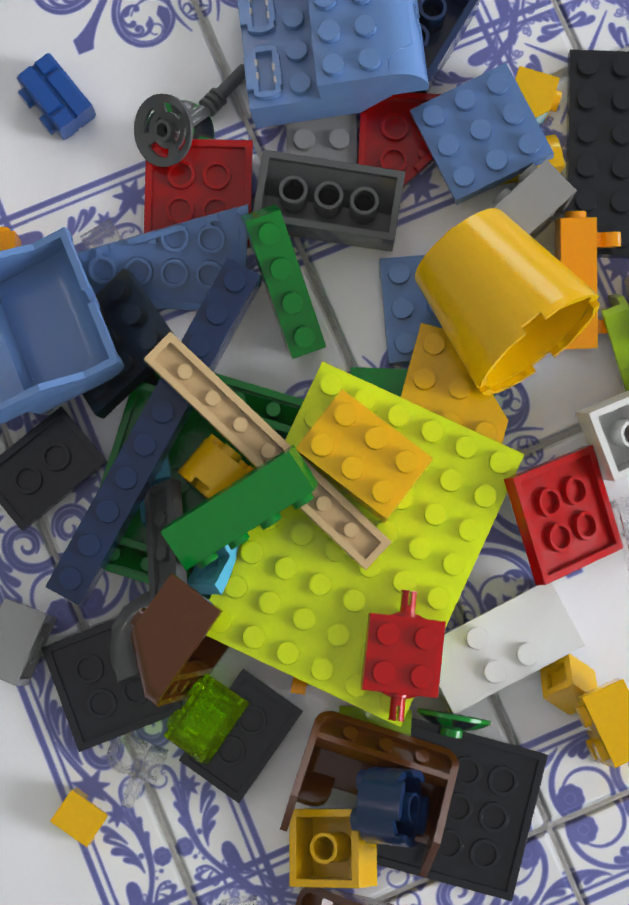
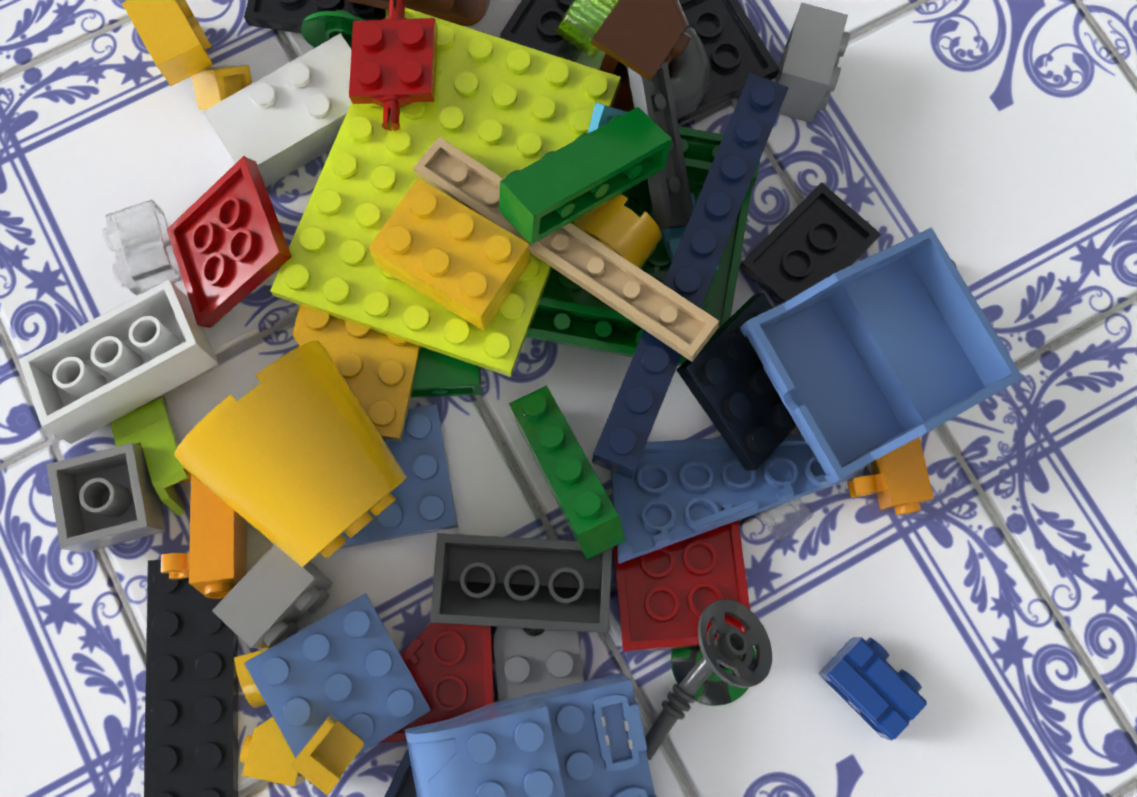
camera: 175 degrees right, 5 degrees down
none -> yellow panel [290,714,364,796]

